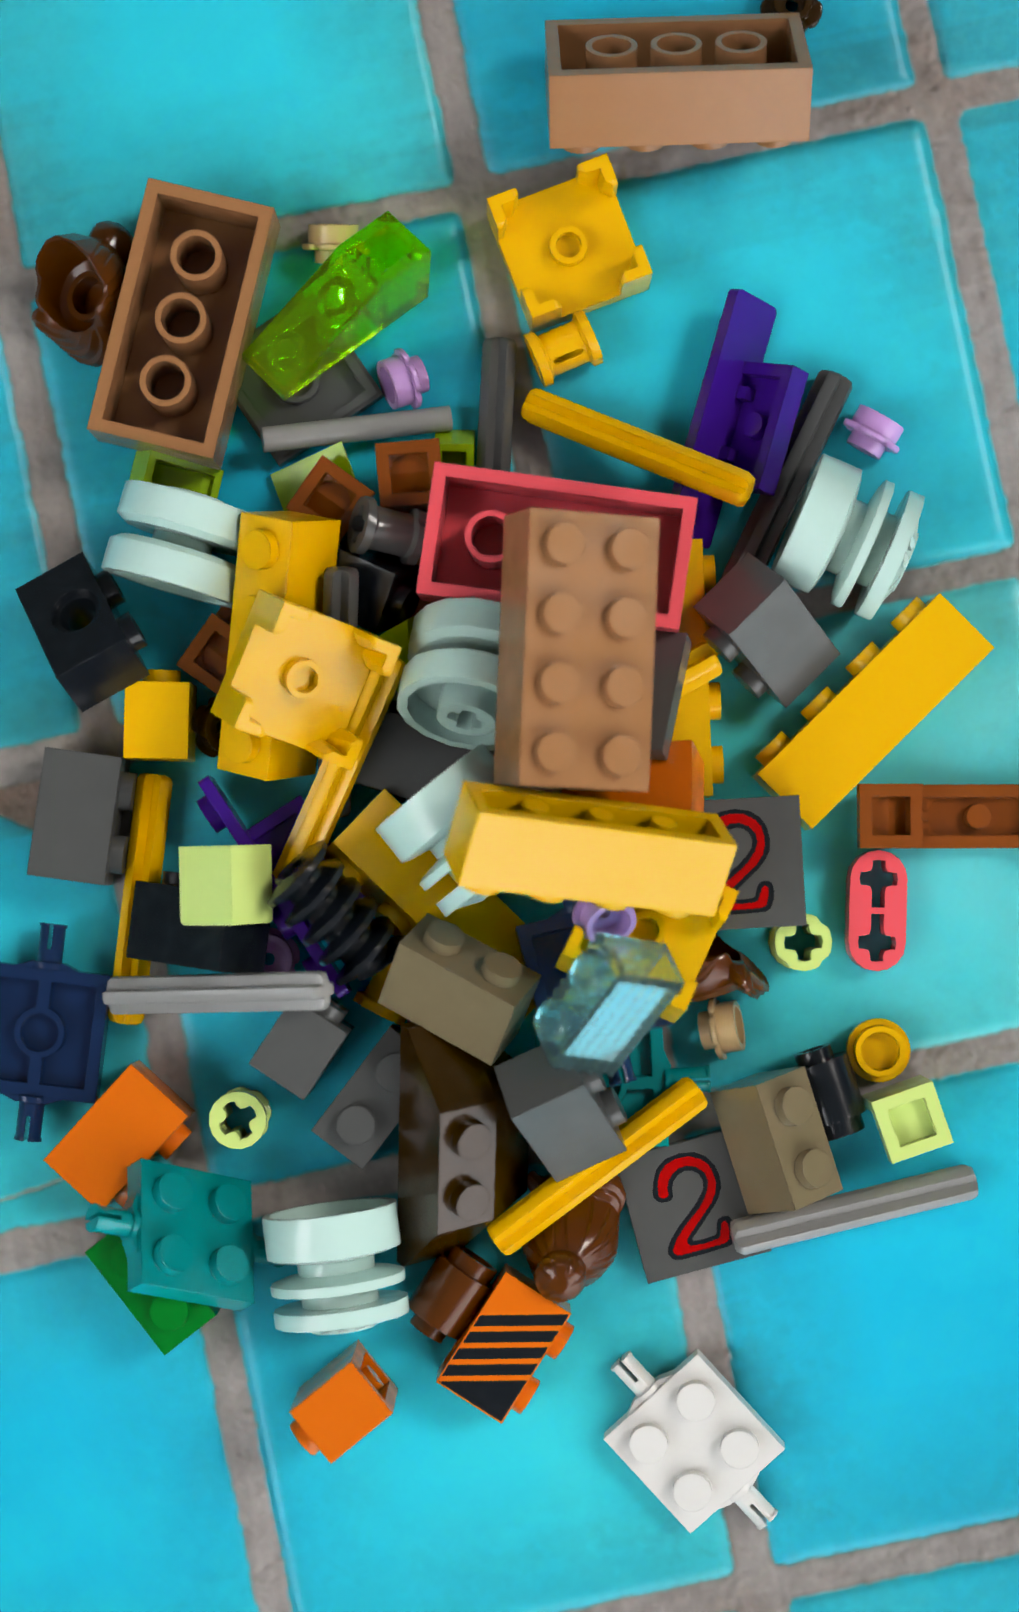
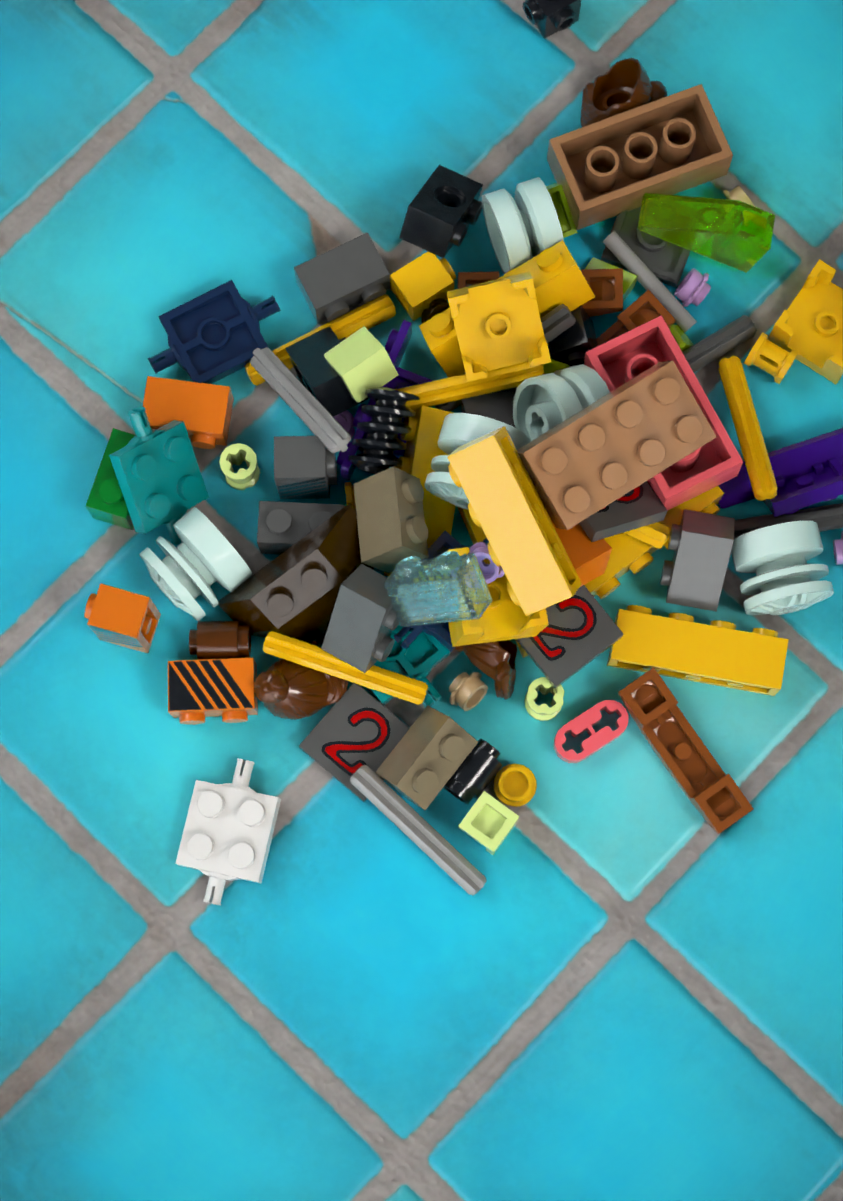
camera: 60 degrees right, 10 degrees down
dark grey bush [347,496,427,566] -> none

